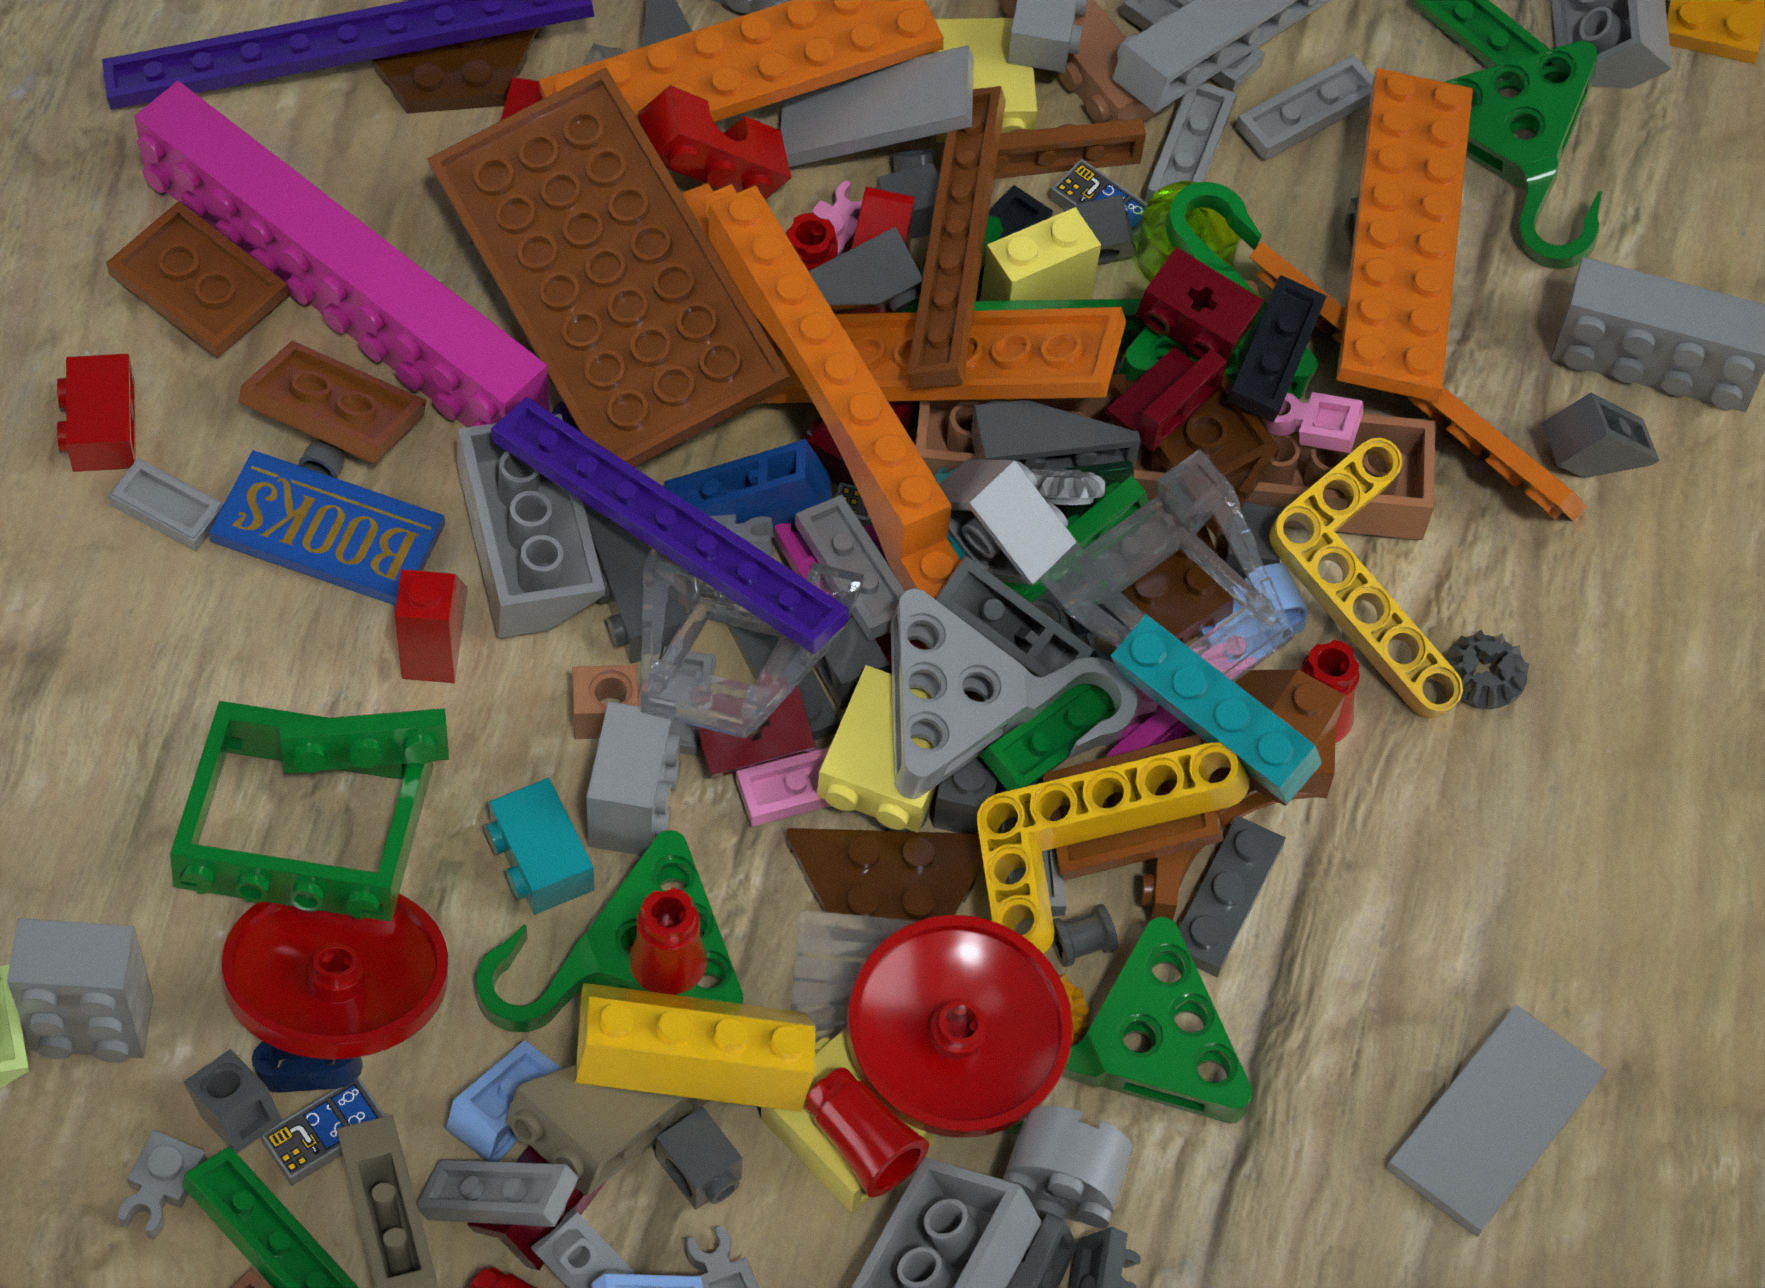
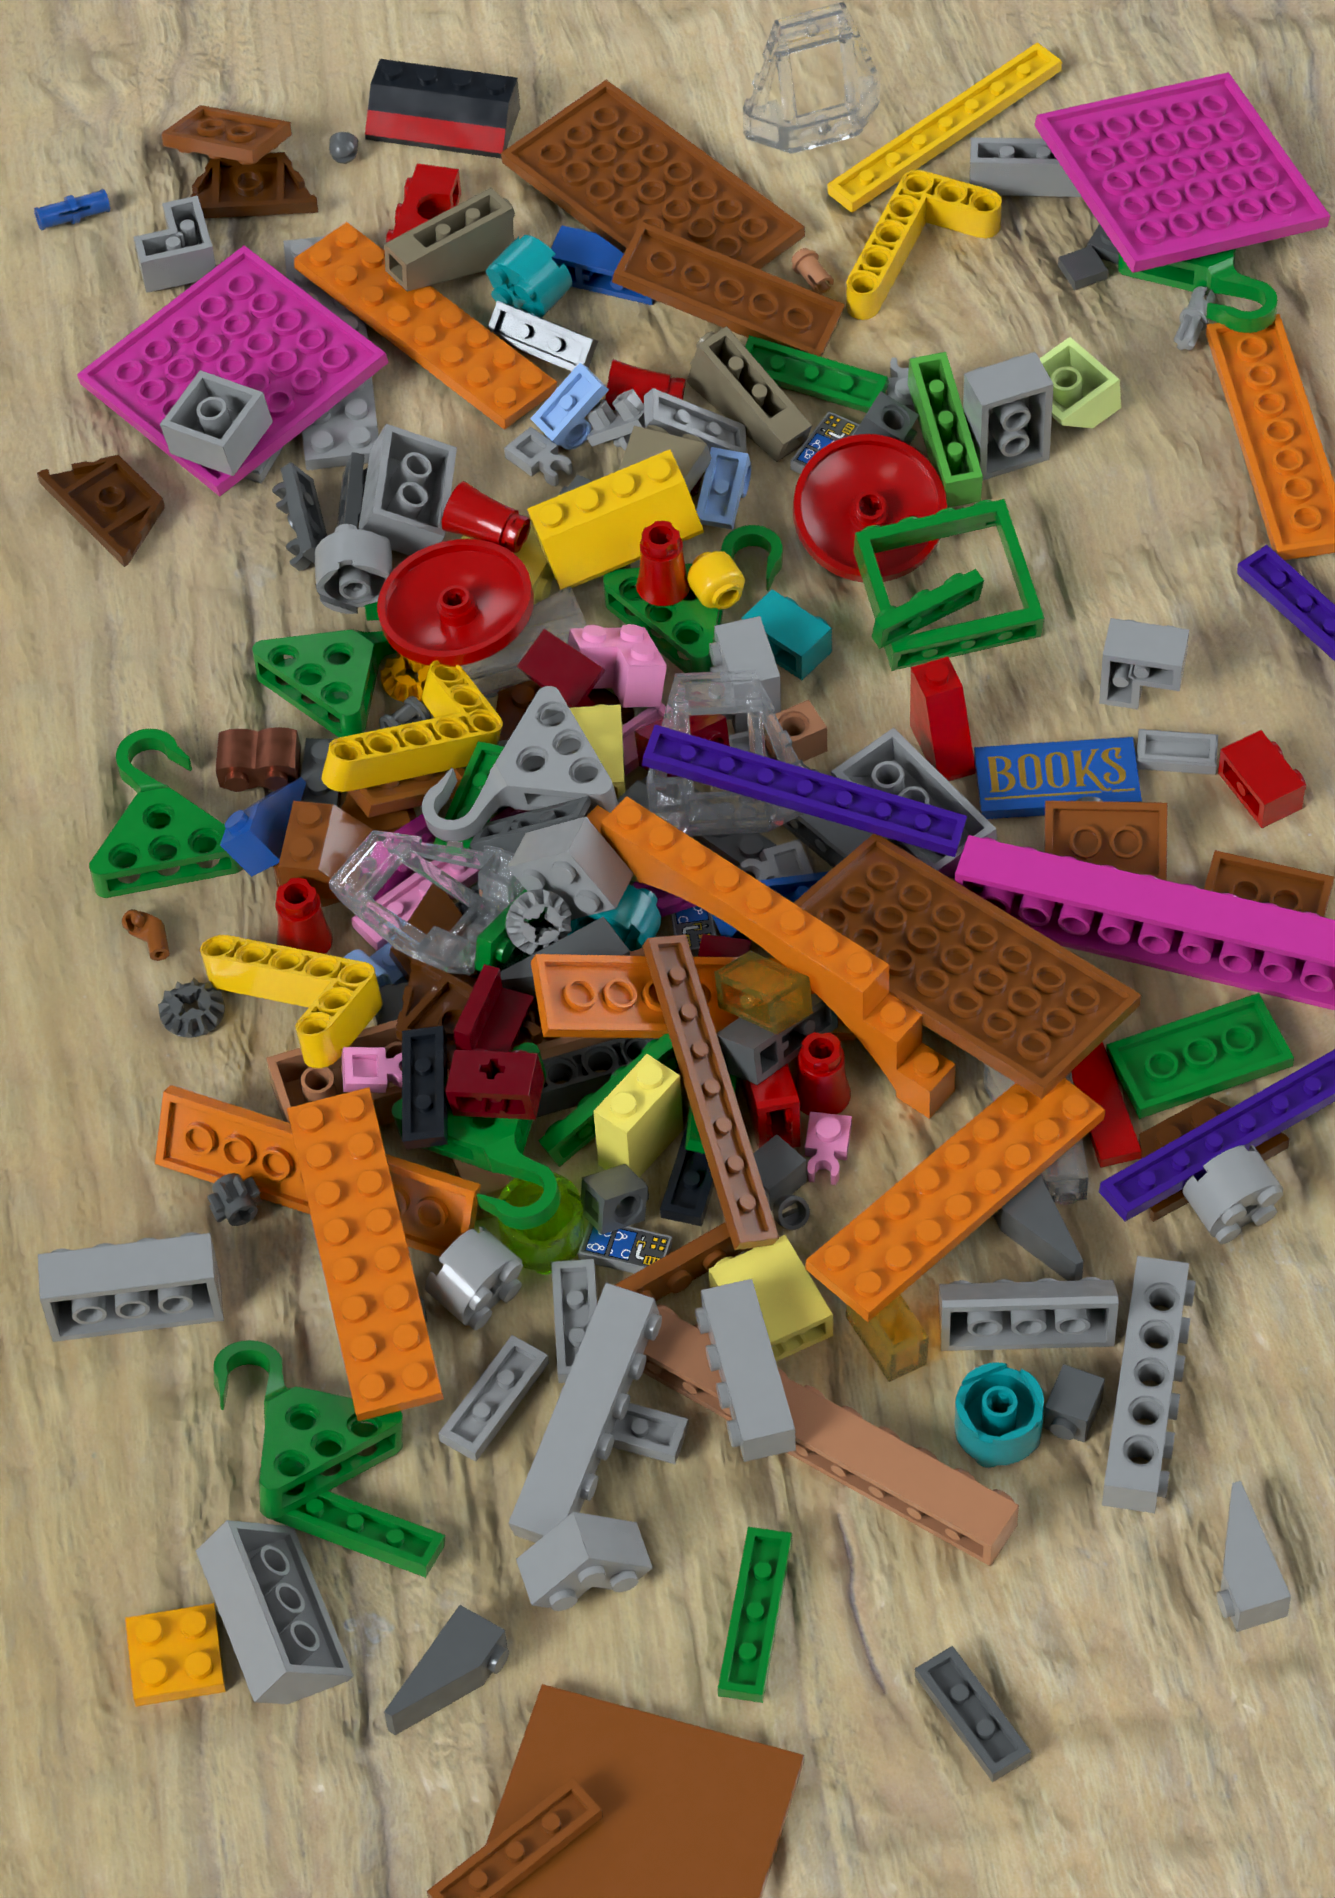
camera: 165 degrees right, 5 degrees down
red arch [638,85,791,199] -> none
light grey tile [781,45,974,167] -> none
teal brick [1111,615,1322,804] -> none
light grey tile [1386,1004,1607,1237] -> none
dark grey slope [1541,393,1659,478] -> none
none -> green piece [89,728,243,898]
none -> dark orange arm [122,909,170,961]
none -> dark grey gear [207,1173,263,1226]
none -> copper brick [215,727,301,792]
none -> blue slope [220,777,306,877]
none -> light grey brick [425,1226,523,1330]
none -> dark red panel [517,629,606,708]
none -> bright pink brick [568,624,667,708]
none -> yellow head [687,551,745,609]
none -> clear yellow brick [714,951,813,1035]
none -> bright green brick [908,352,983,508]
none -> light grey brick [1099,618,1189,709]
none -> green plate [1106,993,1294,1119]

